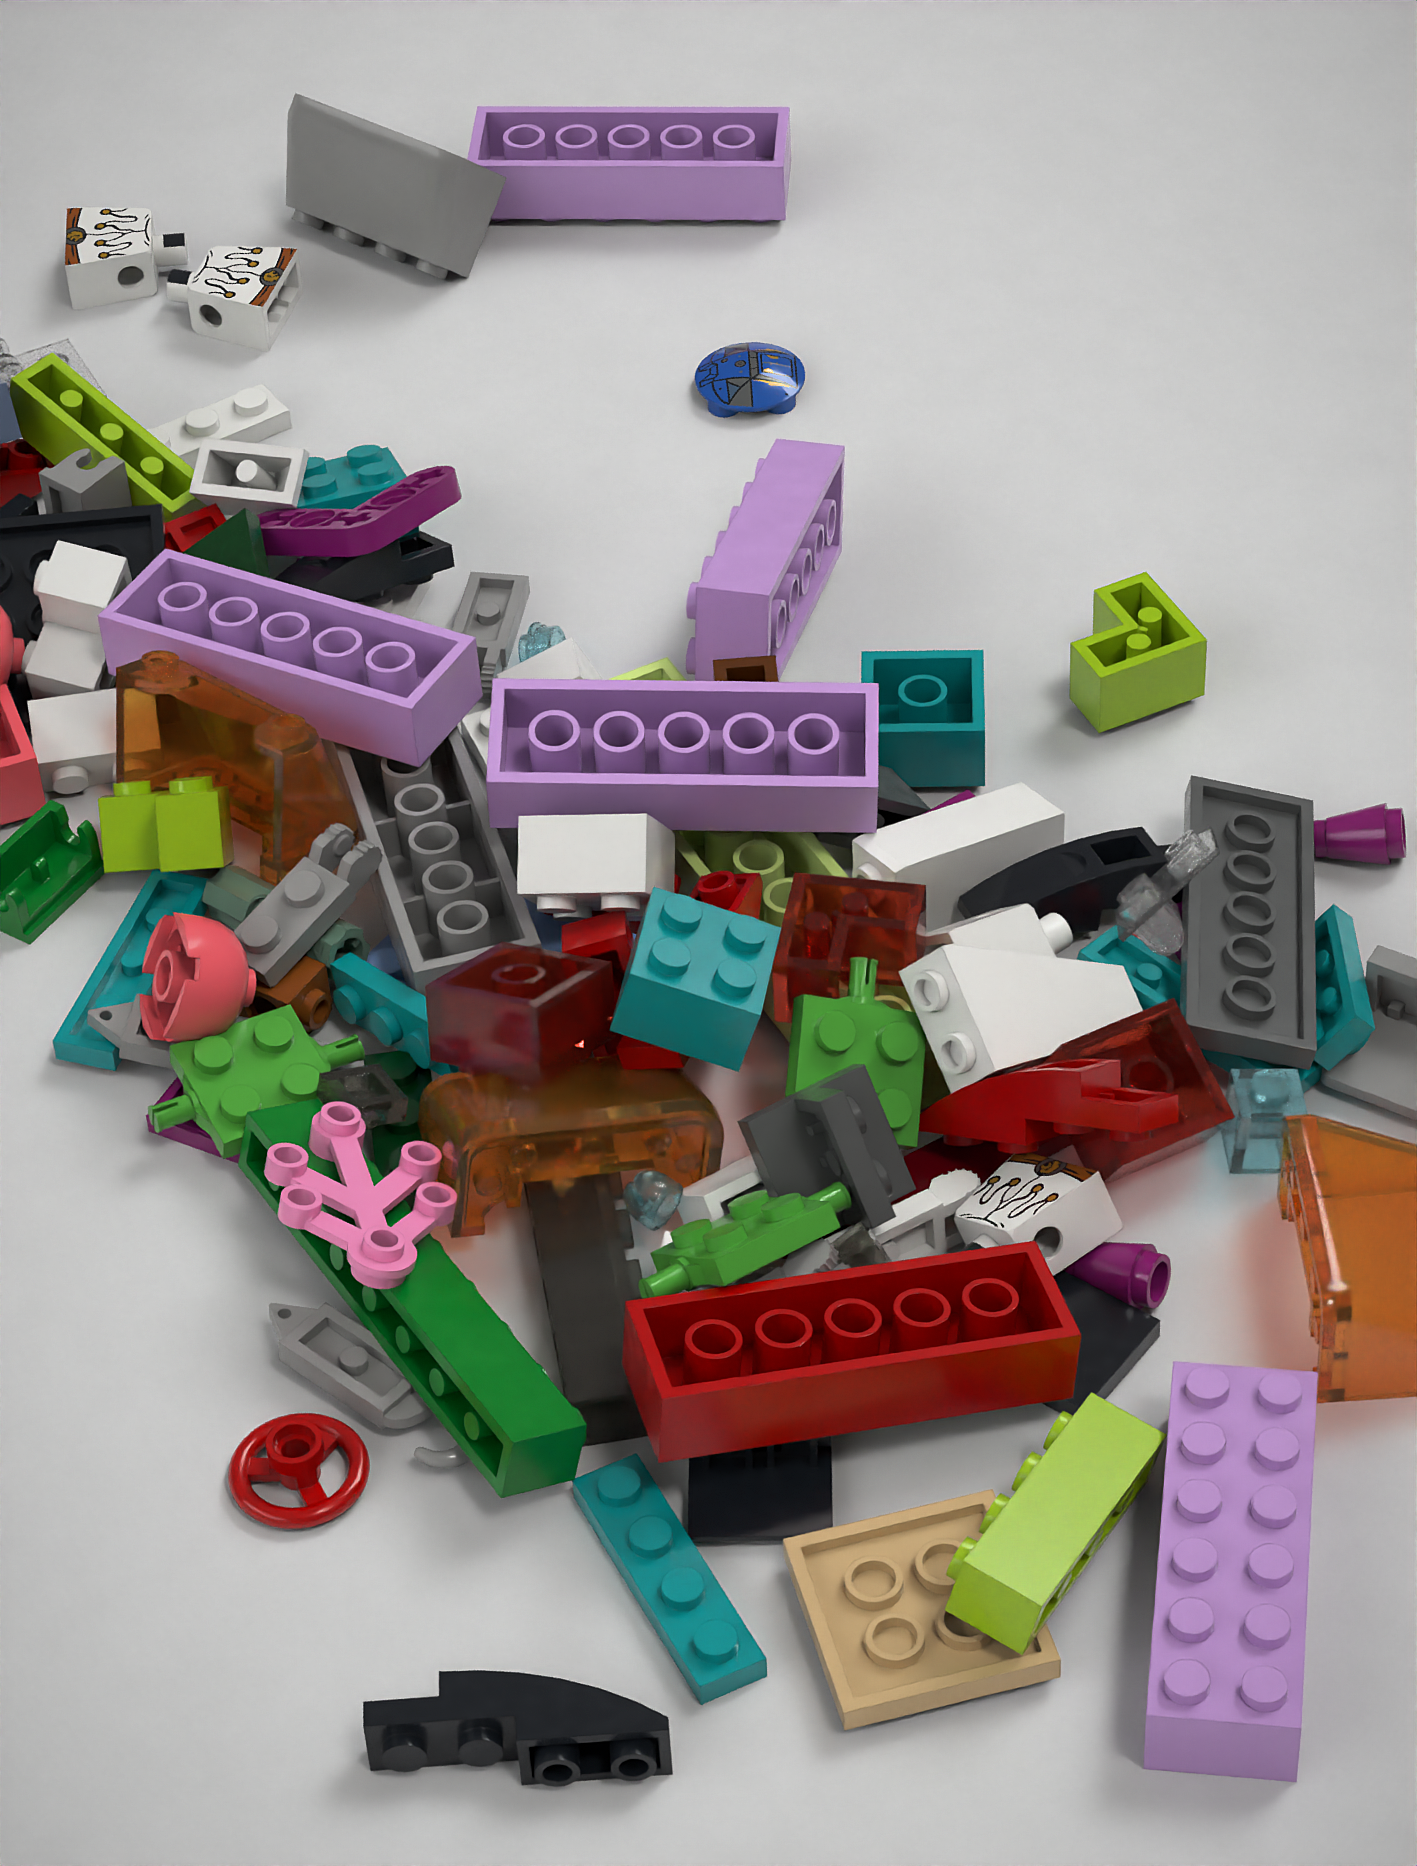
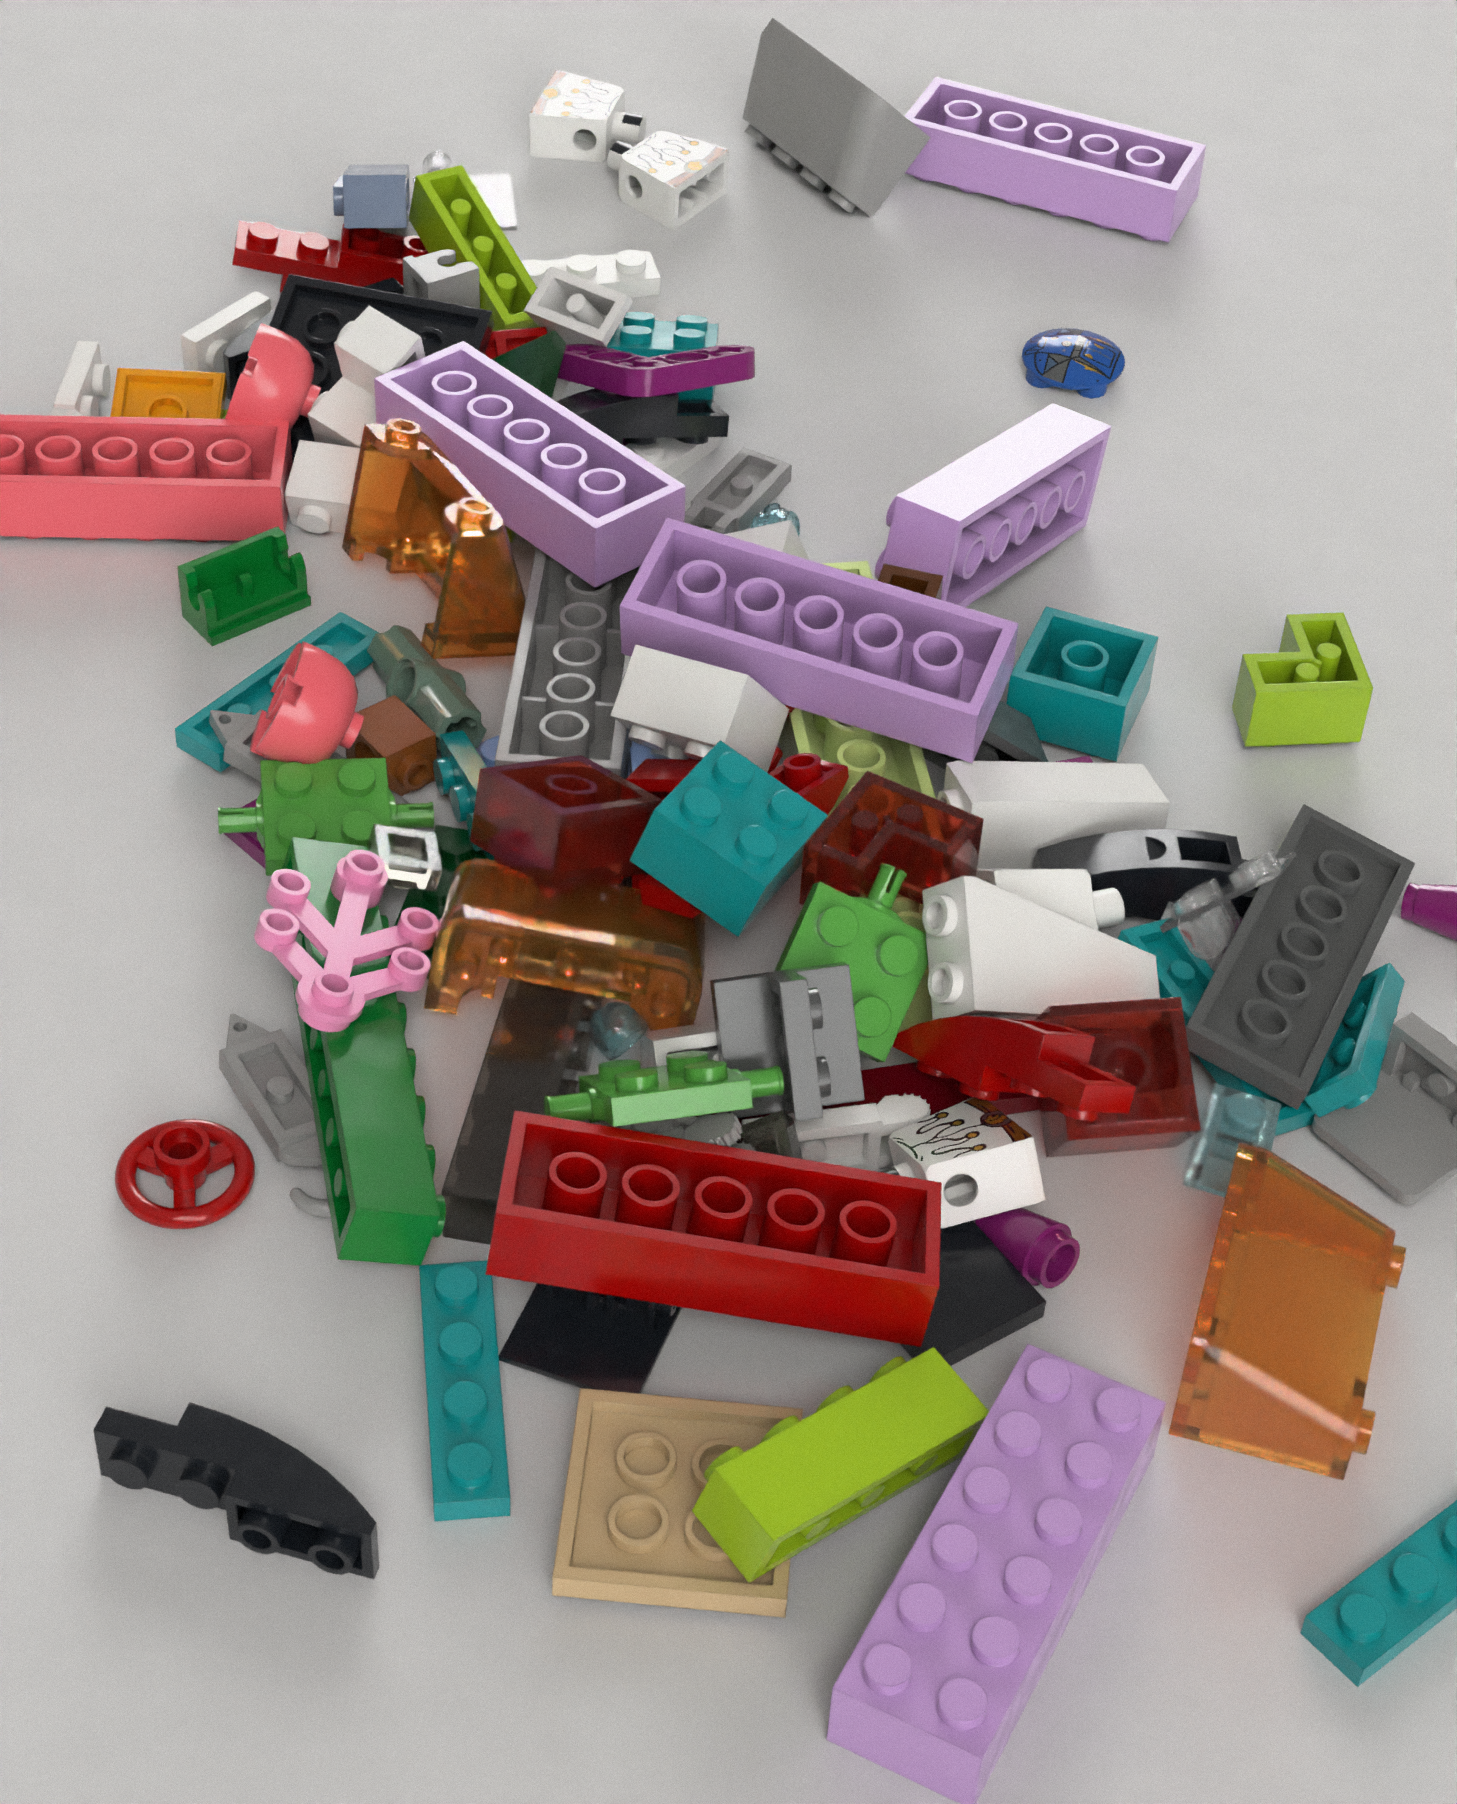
camera: 15 degrees right, 0 degrees up
lime brick [98,776,235,873] -> none
light grey hinge [233,822,383,988] -> none

